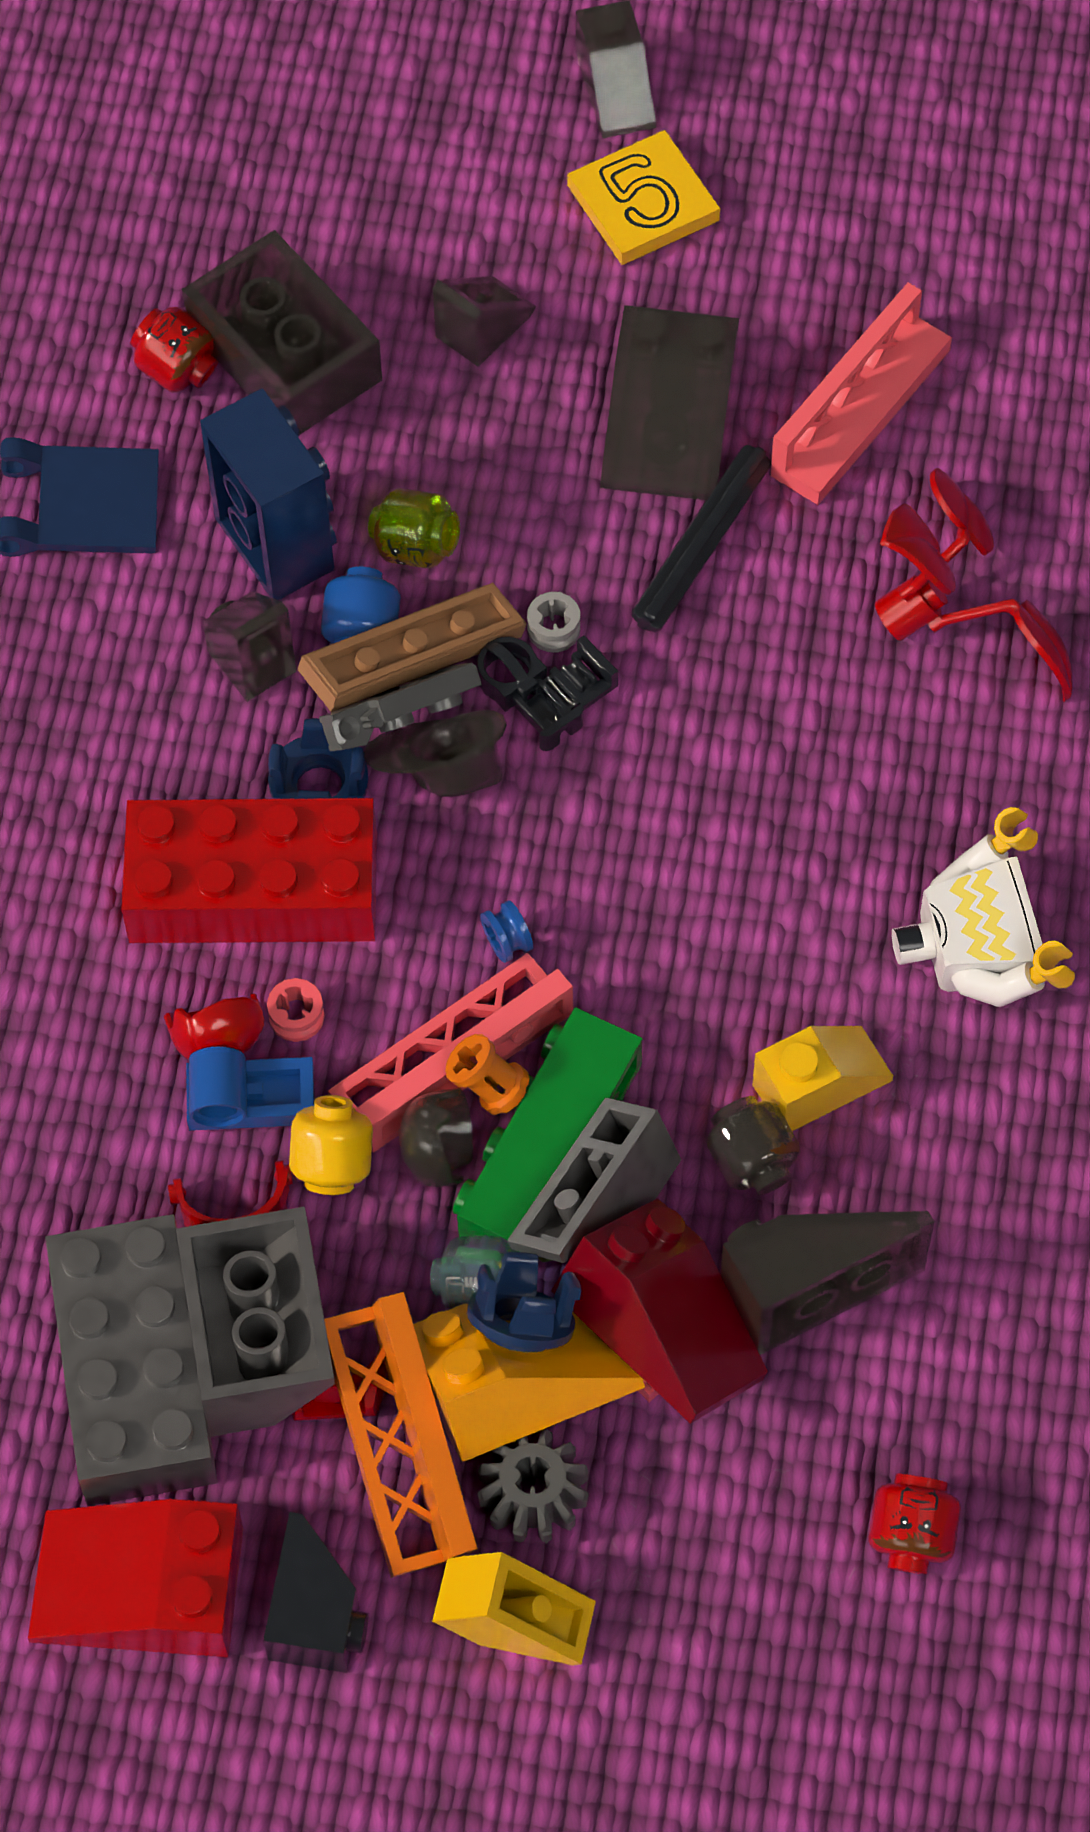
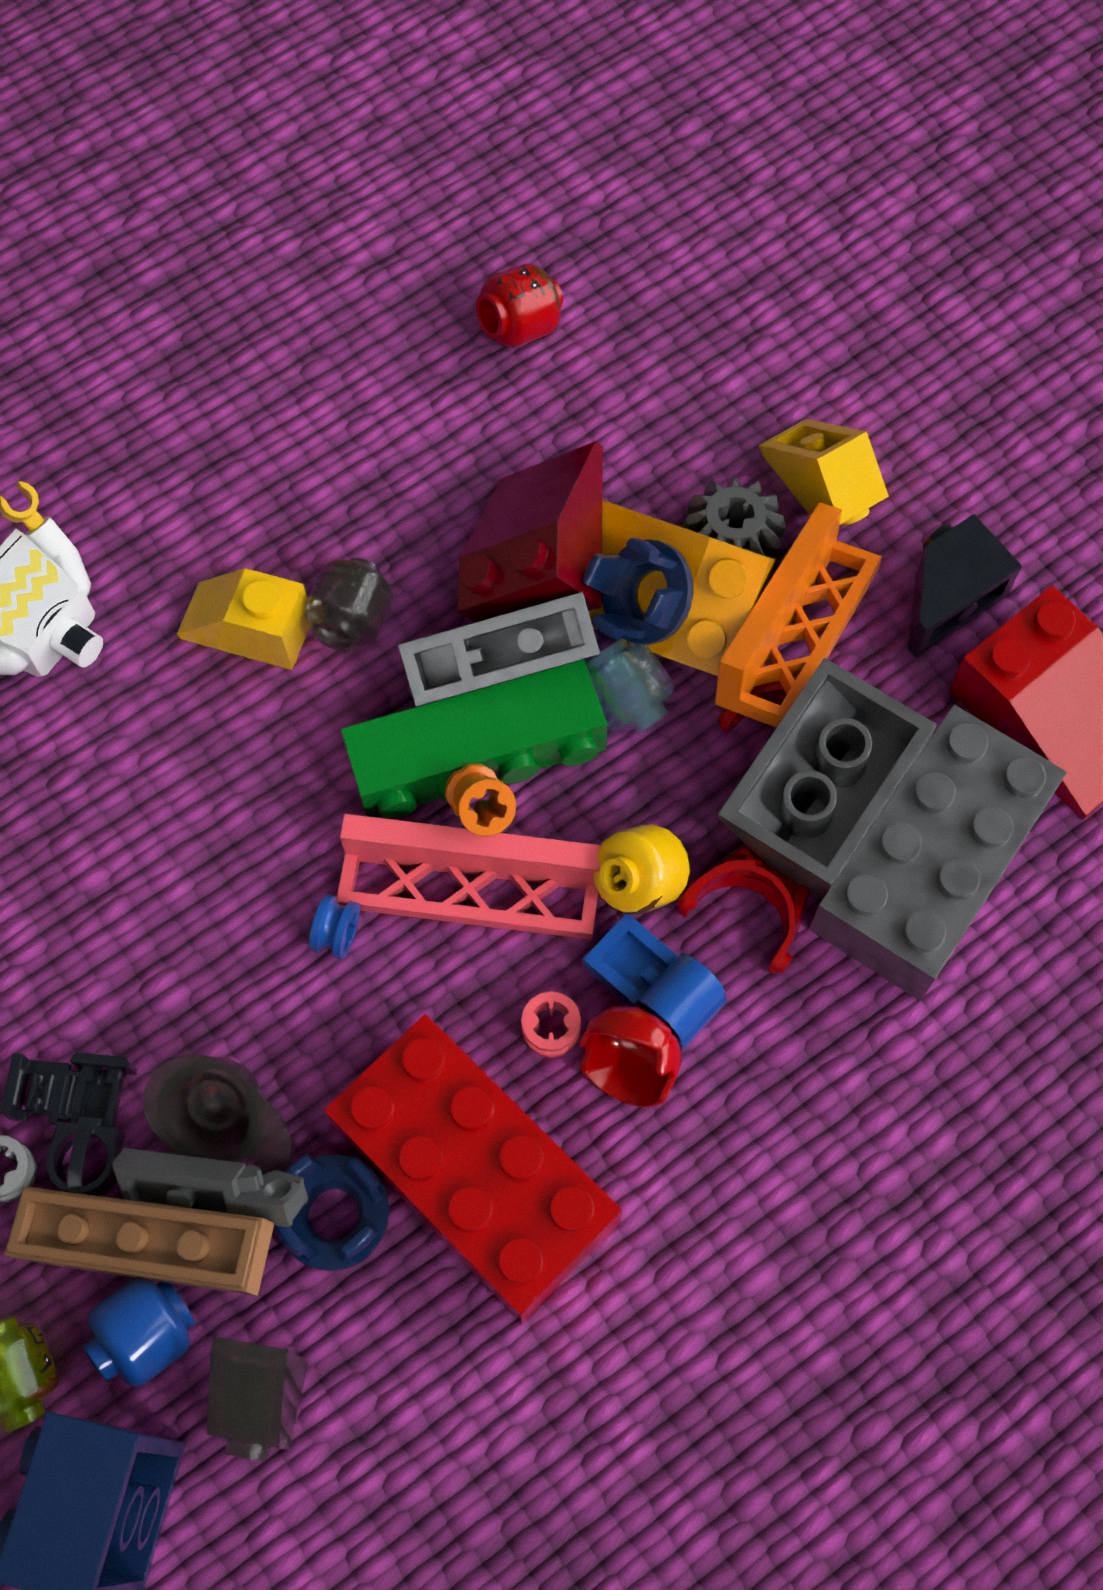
camera: 135 degrees left, 5 degrees up
clear smoke hair [398,1088,473,1188] -> none
clear smoke slope [721,1211,935,1355] -> none

